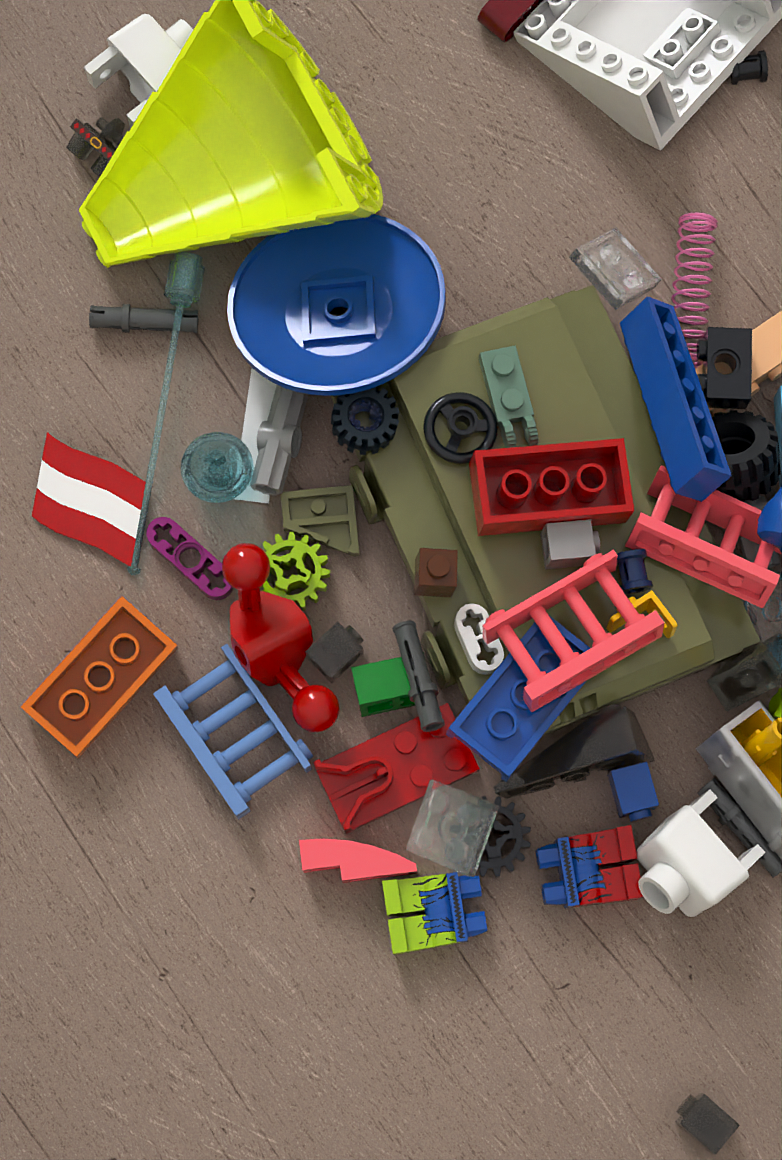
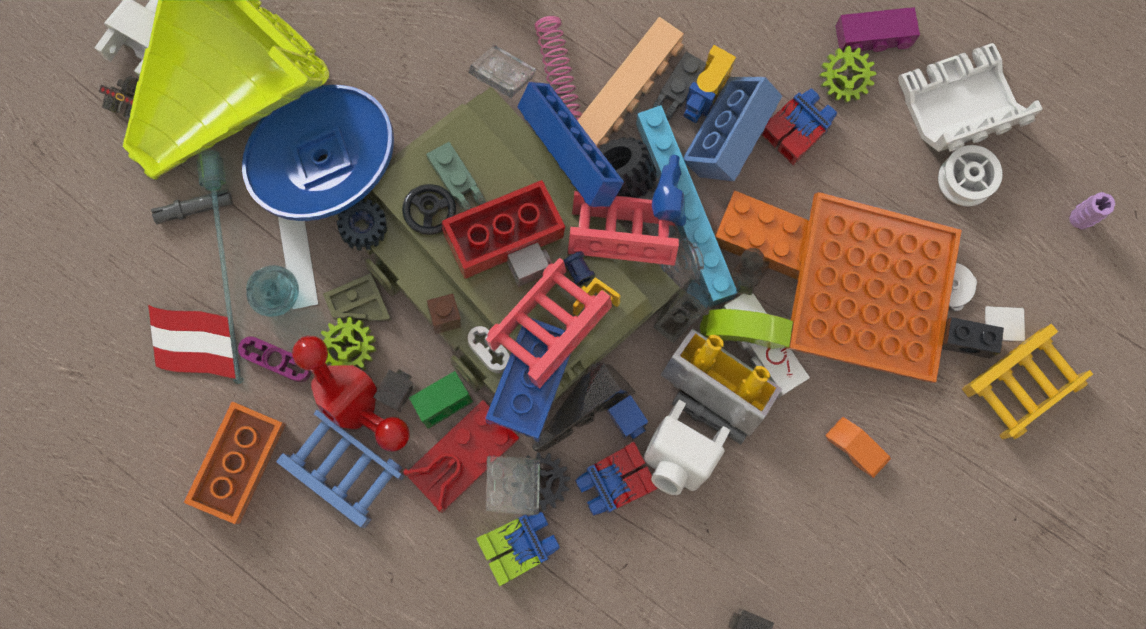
camera: 20 degrees left, 0 degrees up
light grey piece [250,385,309,496] -> none
coral slope [299,838,417,883] -> none
dark grey pin [392,620,445,732] -> none
black brick [697,327,752,409] -> none

